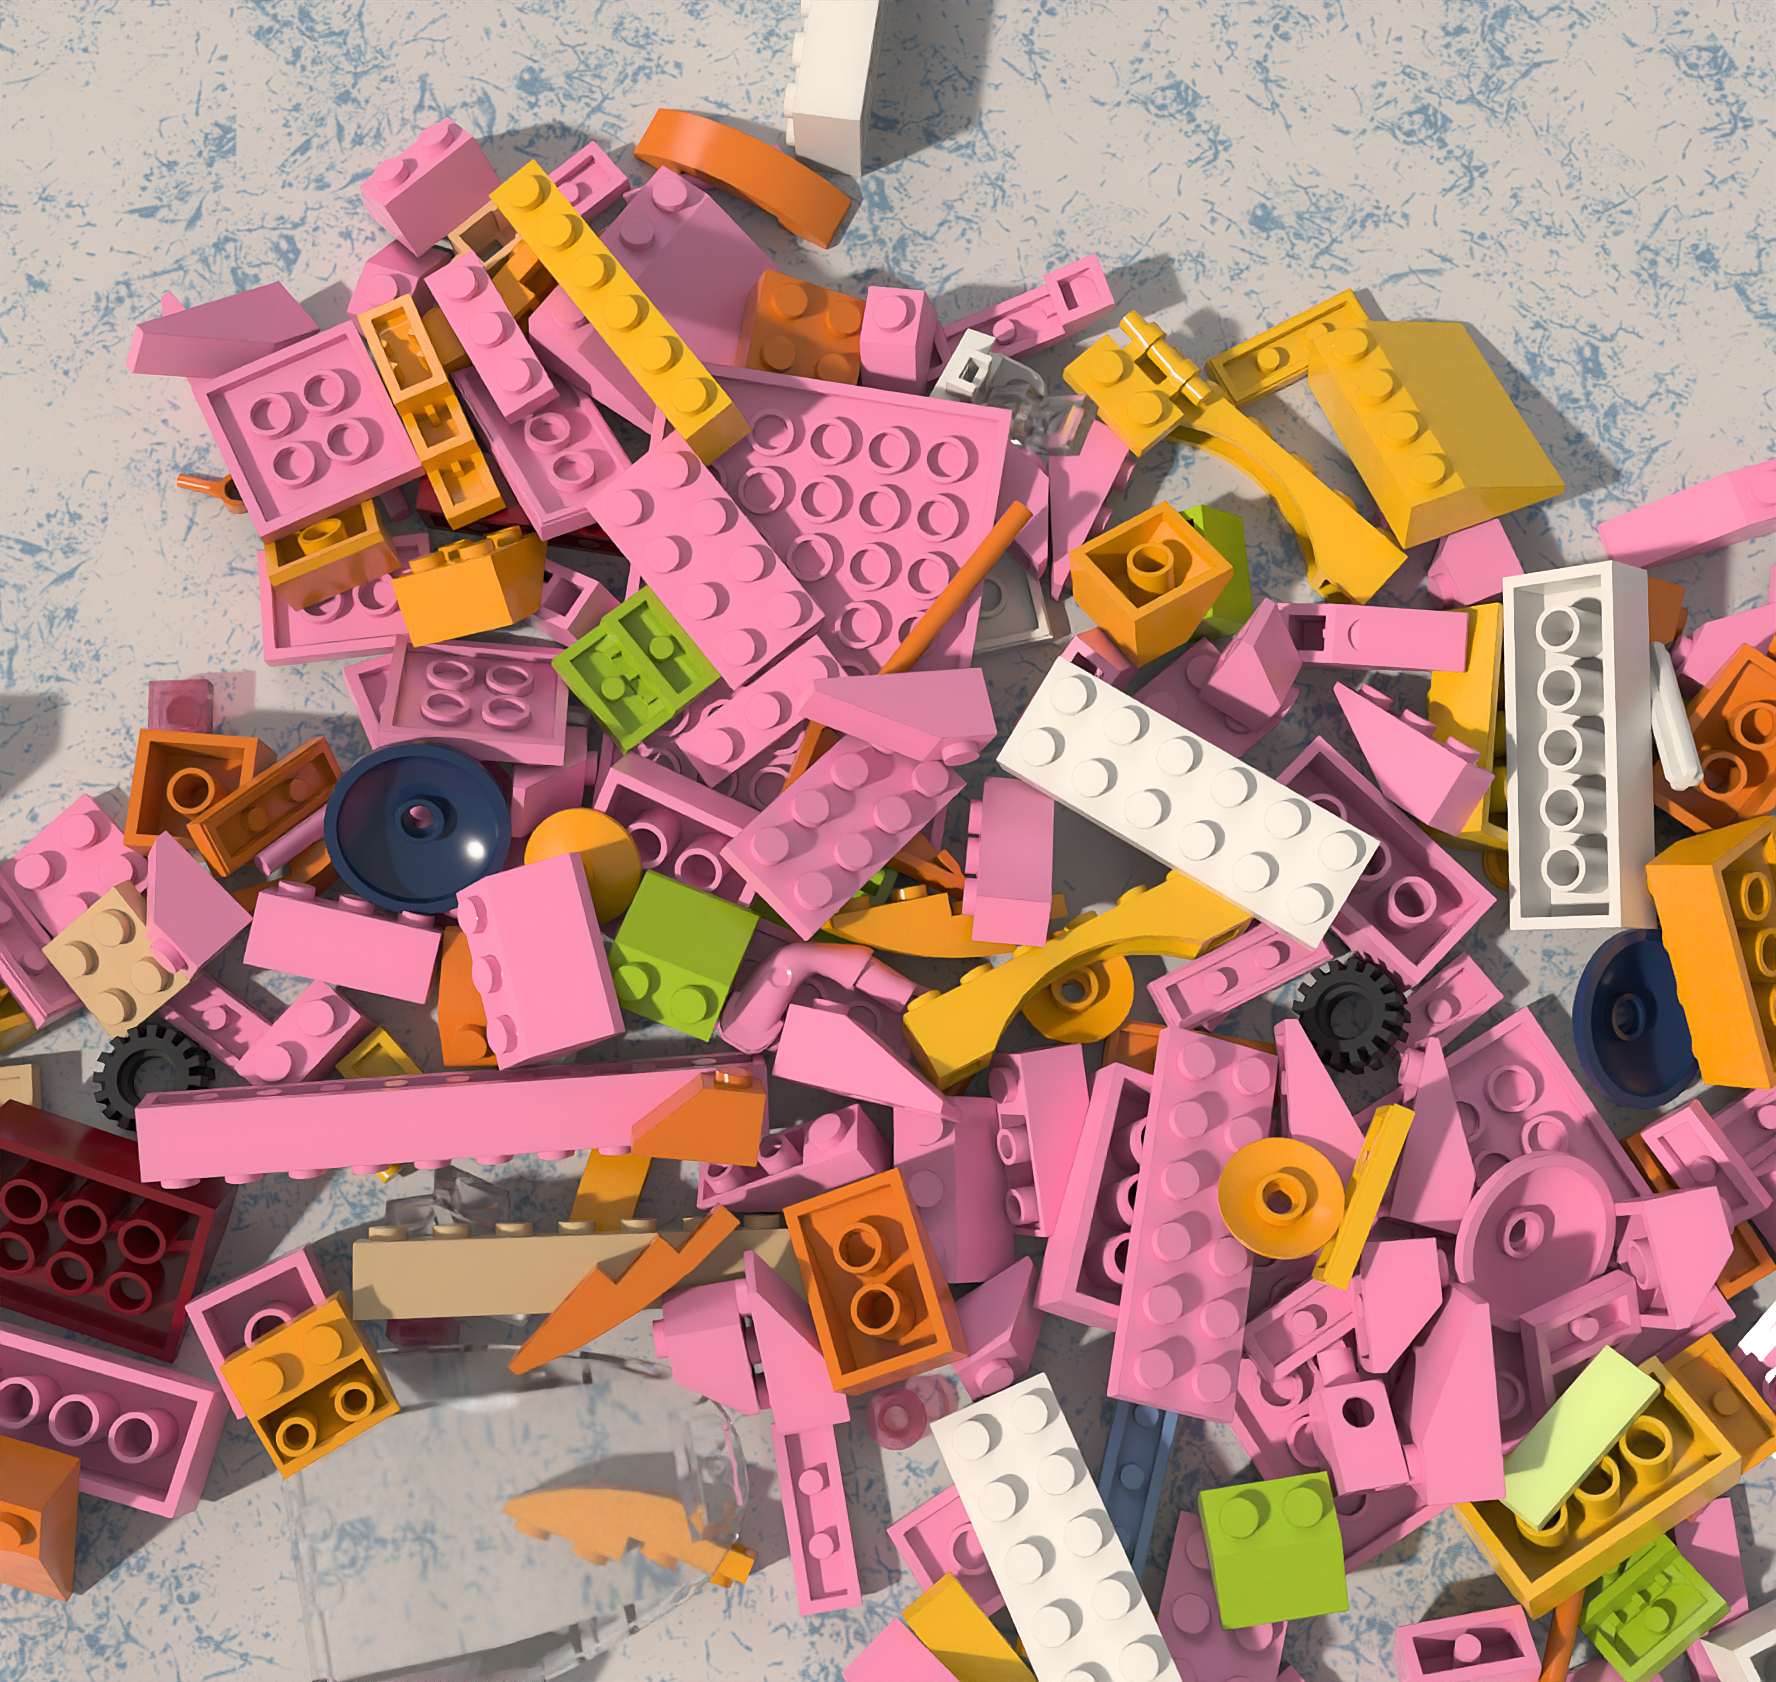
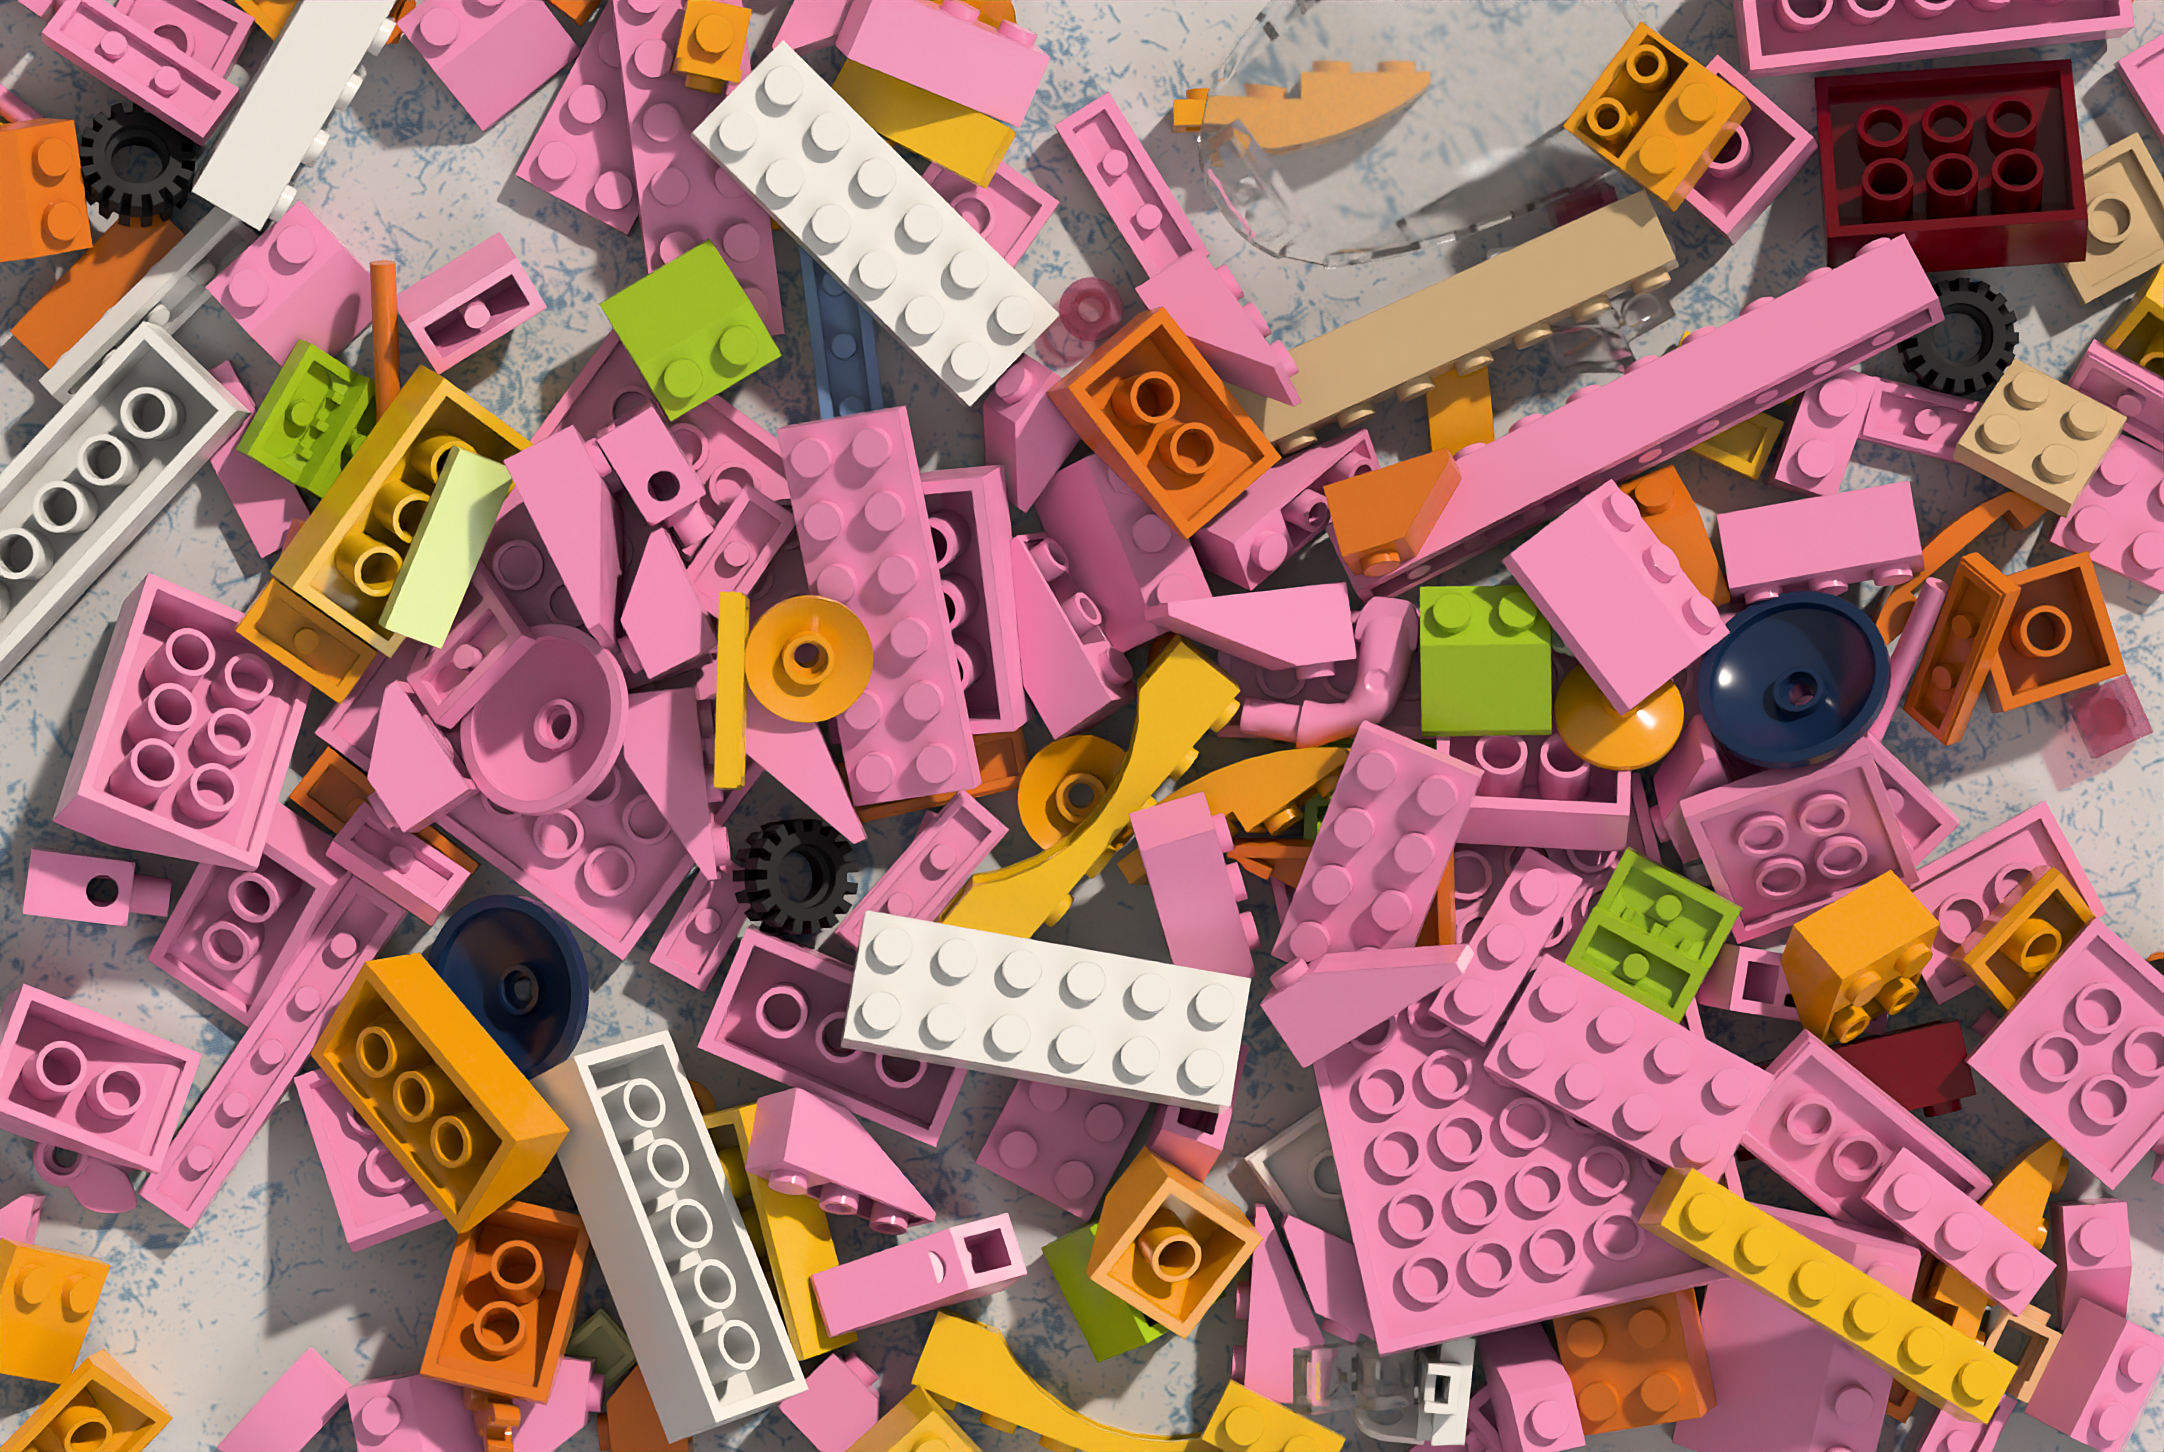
camera: 155 degrees right, 10 degrees up
bright pink slope [146,831,253,981] -> none
light orange slope [357,293,506,531] -> none
orange slope [508,1202,741,1376] -> none
bright pink slope [652,1280,760,1416] -> none
orange bar [877,500,1034,675] -> none
bright pink slope [1198,598,1303,733] -> none
white axle [1649,641,1704,791] -> none

